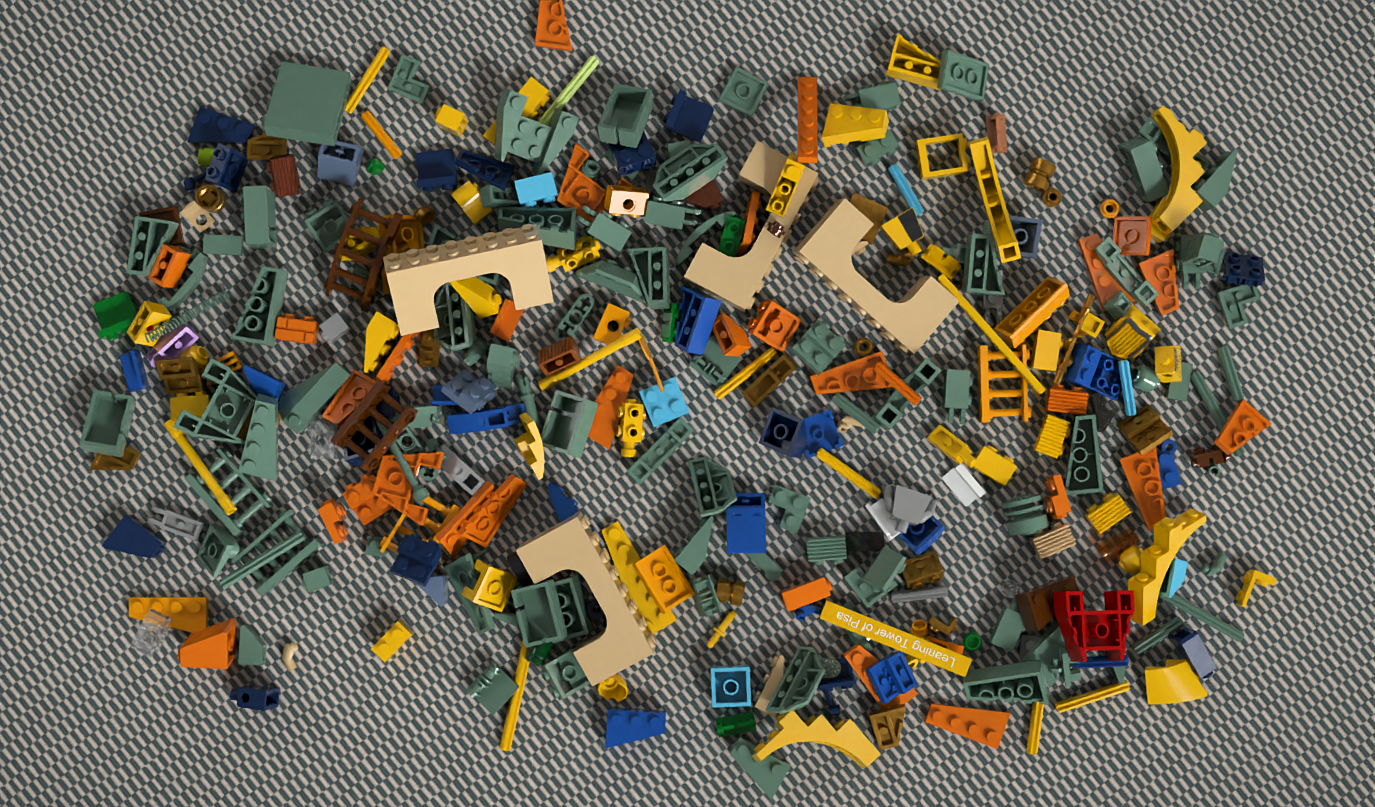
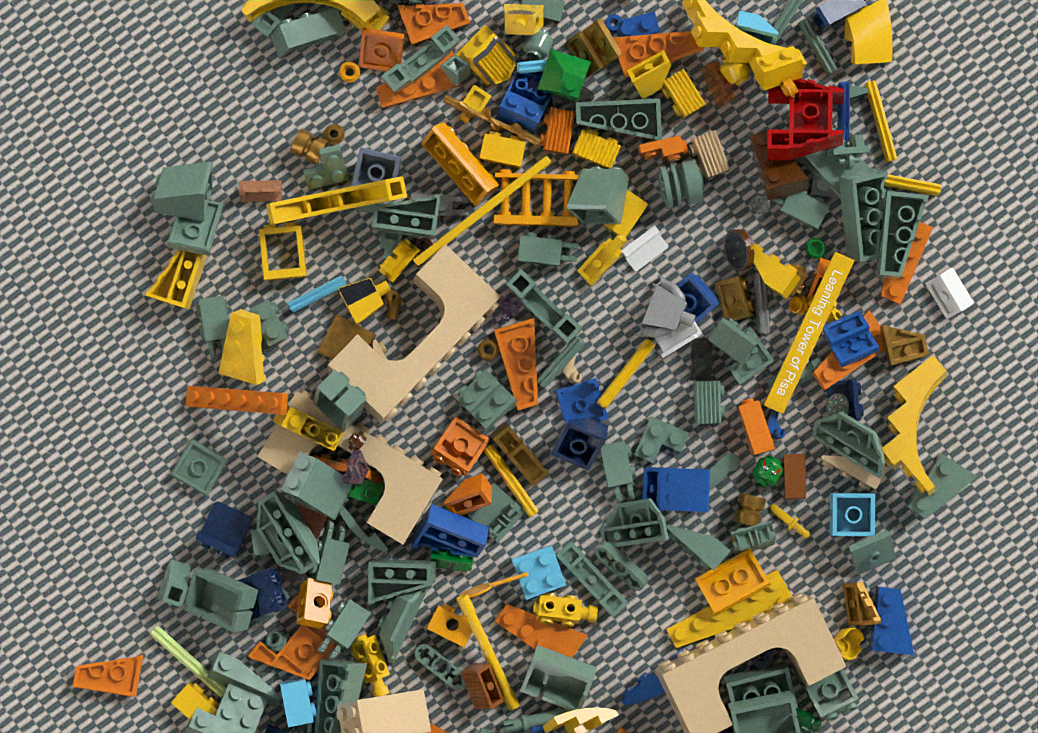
camera: 90 degrees left, 0 degrees up
green hinge [715,711,757,738] -> none
dark blue hand [824,692,840,716] -> none
orange axle [873,361,922,405] -> none
none -> sand green slope [150,162,213,221]
none -> sand green slope [156,559,190,608]
none -> sand green slope [280,452,354,520]
none -> sand green plate [303,144,349,190]
none -> sand green piece [313,369,367,432]
none -> bracket [342,450,369,484]
none -> clear purple tile [498,296,522,322]
none -> green slope [538,49,591,102]
none -> sand green slope [567,167,629,224]
none -> sand green beam [595,541,648,591]
none -> sand green hinge [600,441,636,503]
none -> yellow slope [627,50,671,99]
none -> tile [724,229,754,271]
none -> yellow slope [750,242,801,299]
none -> green head [752,456,783,488]
none -> yellow brick [755,46,803,91]
none -> light orange plate [780,78,799,97]
none -> dark orange slope [783,454,806,500]
none -> pearl gold wing [842,582,881,626]
none -> sand green plate [849,530,896,575]
none -> sand green wedge [876,191,929,279]
none -> white panel [925,268,973,319]

